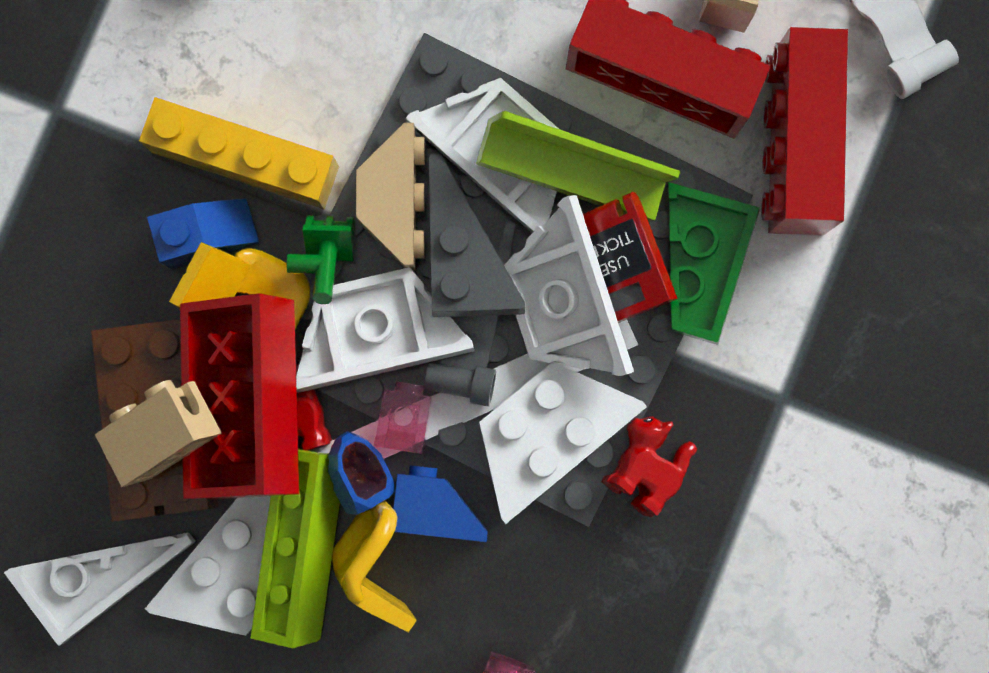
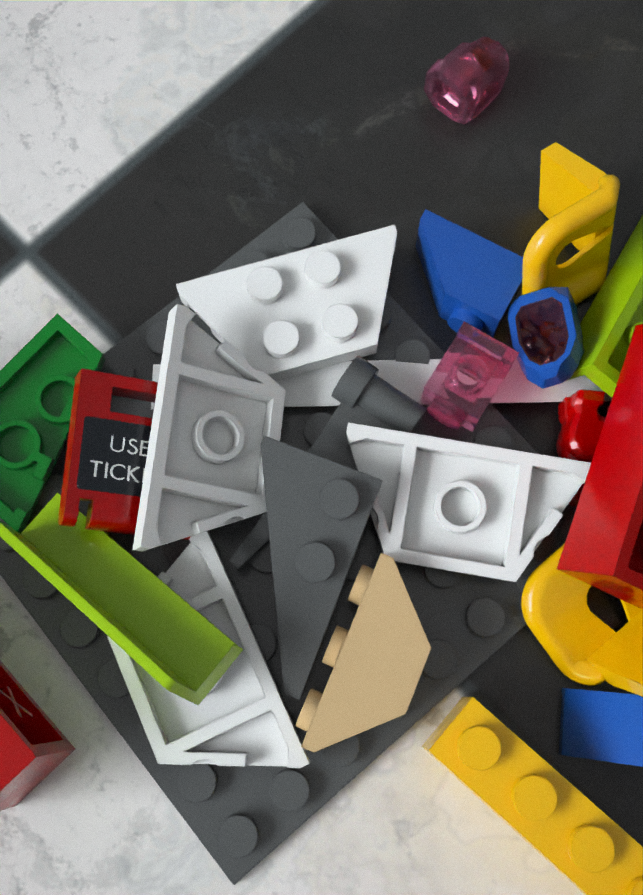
camera: 155 degrees left, 10 degrees down
green arm [287,215,355,304] -> none
red animal [601,416,697,517] -> none

